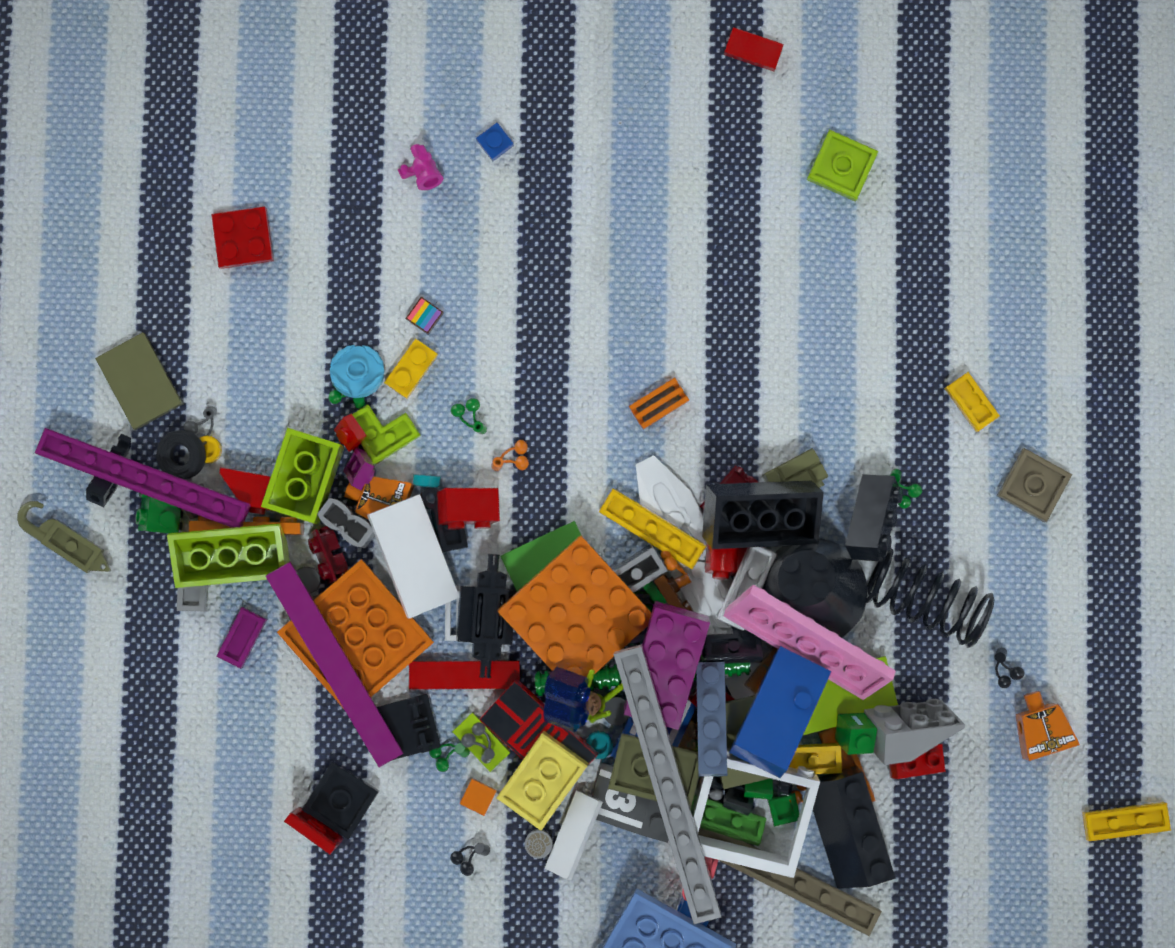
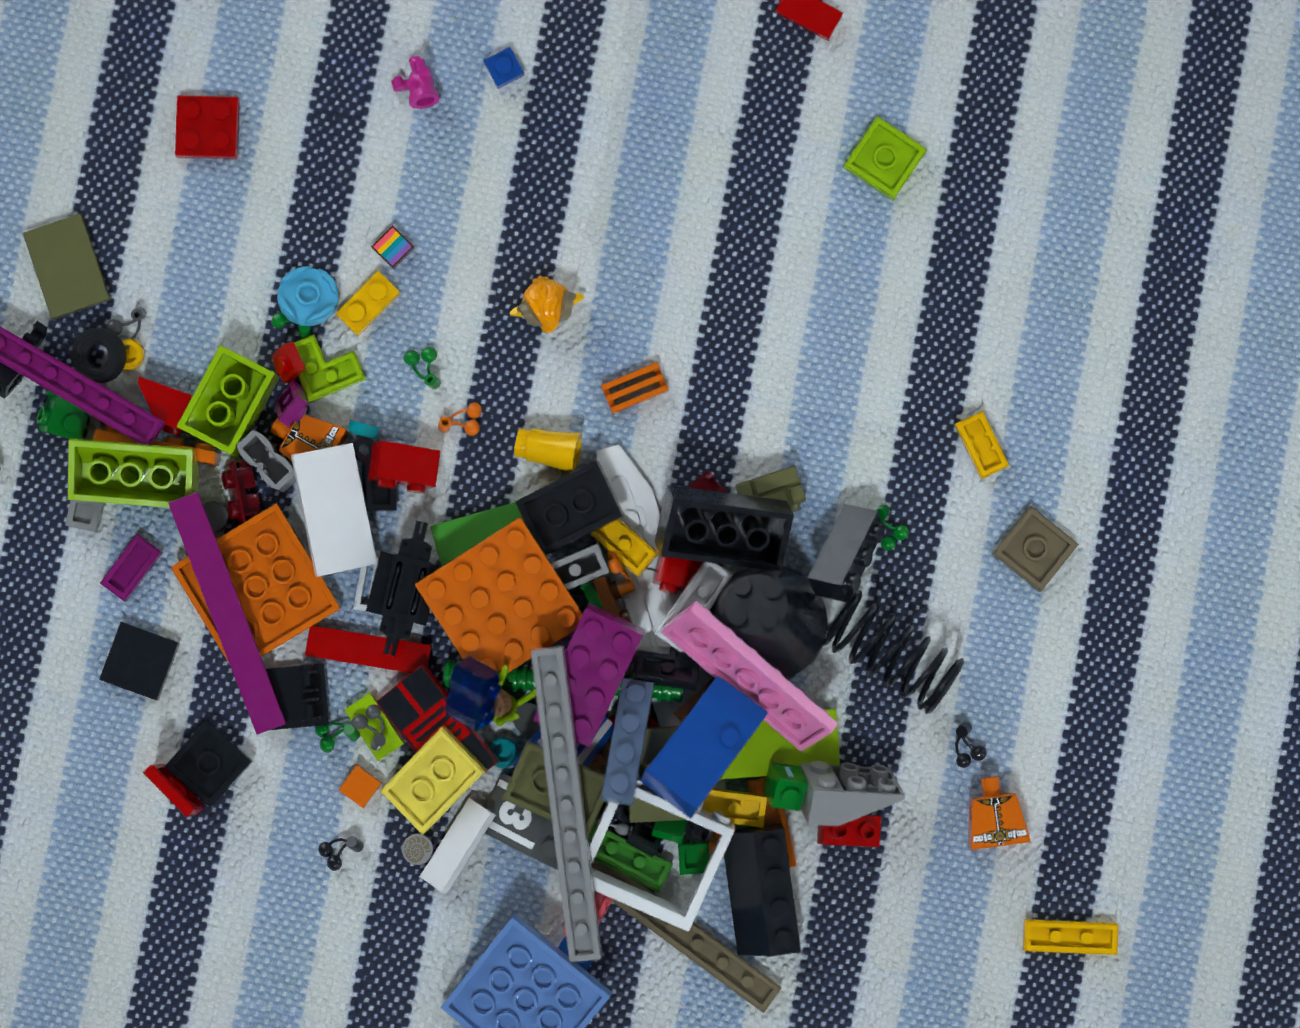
camera: 15 degrees right, 0 degrees up
none -> black tile [99,622,180,701]
none -> light orange hair [510,276,585,334]
none -> yellow plant [514,428,582,473]
none -> black plate [515,460,625,556]

